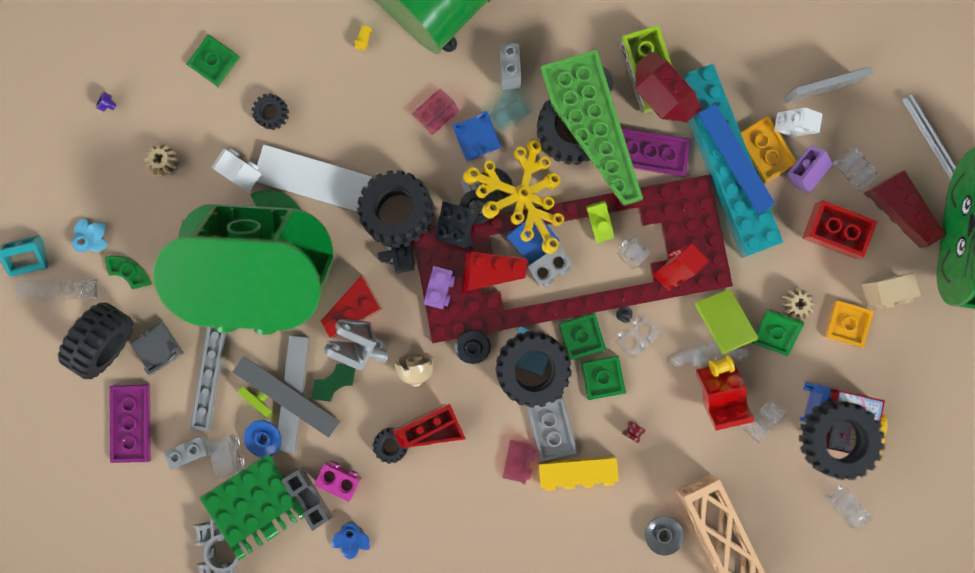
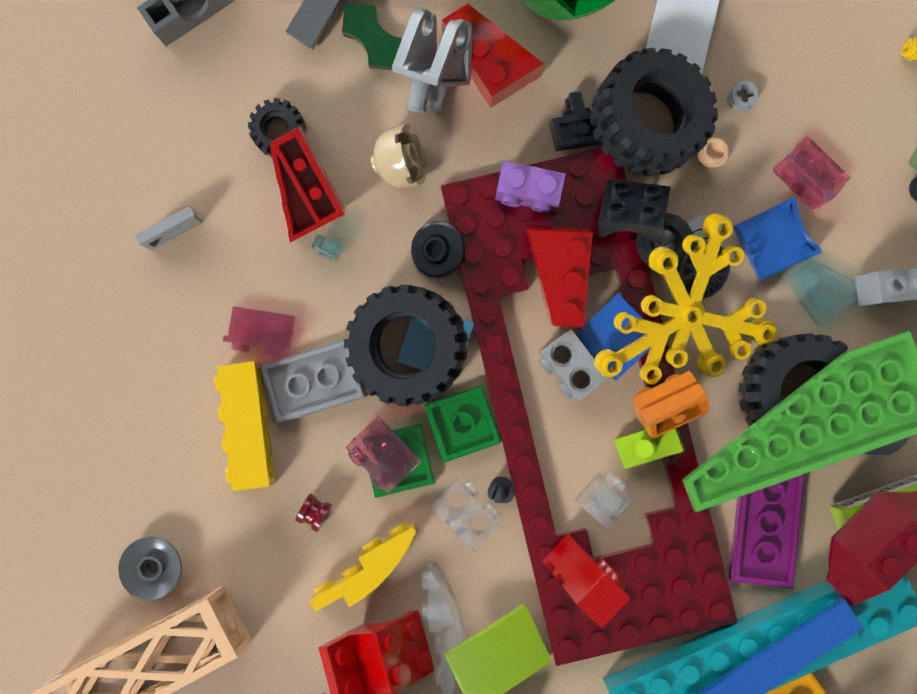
camera: 85 degrees right, 0 degrees up
dark pink brick [314,461,362,502] -> none
blue plate [331,522,370,559] -> none
yellow bush [709,355,735,377] -> none
none -> light grey tile [135,206,203,250]
none -> yellow slope [309,522,418,612]
none -> clear light blue tile [312,235,344,261]
none -> clear pink bracket [346,416,421,493]
none -> orange brick [632,371,710,439]
none -> light nougat plate [697,137,729,168]
none -> light grey bush [727,80,759,112]

